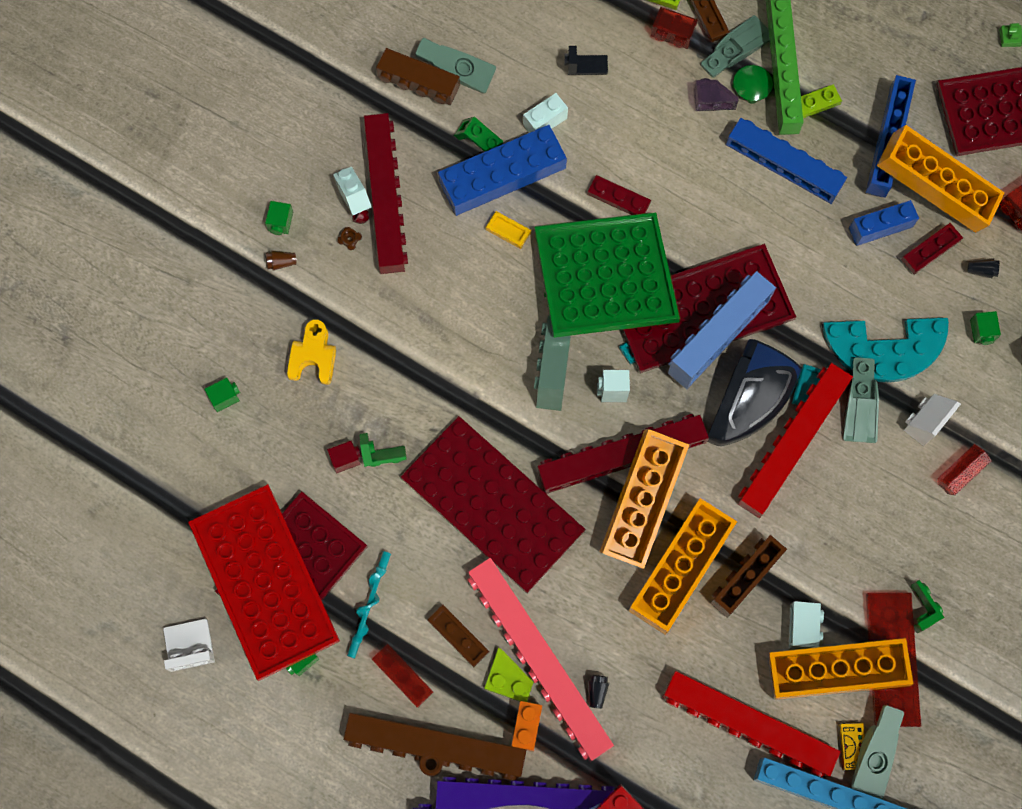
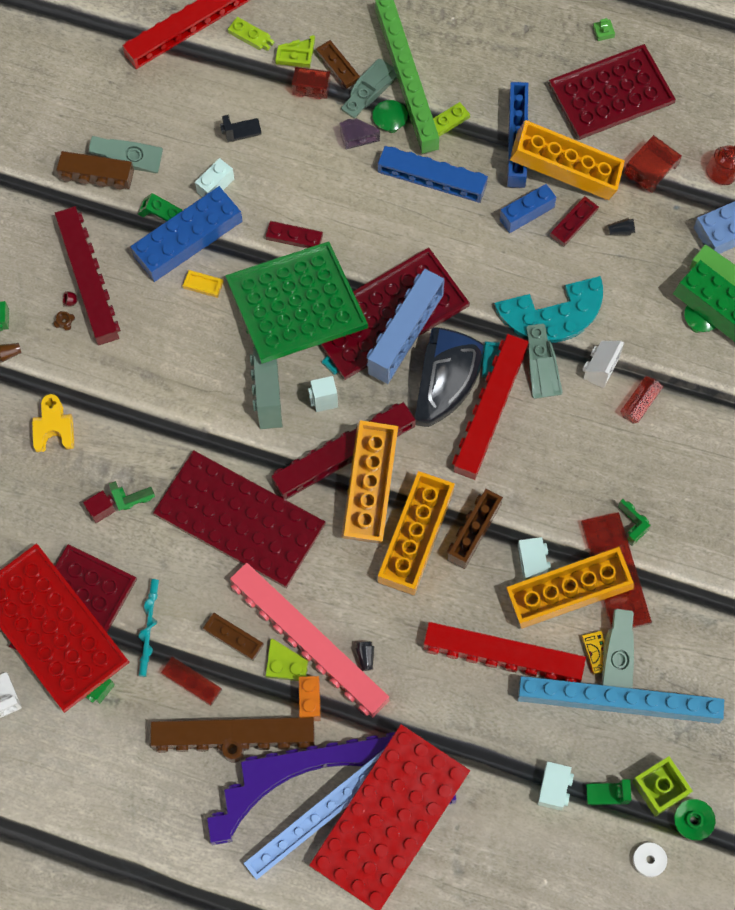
camera: 10 degrees left, 5 degrees down
light aqua brick [333,166,371,215] -> none
green brick [970,311,1001,345] -> none

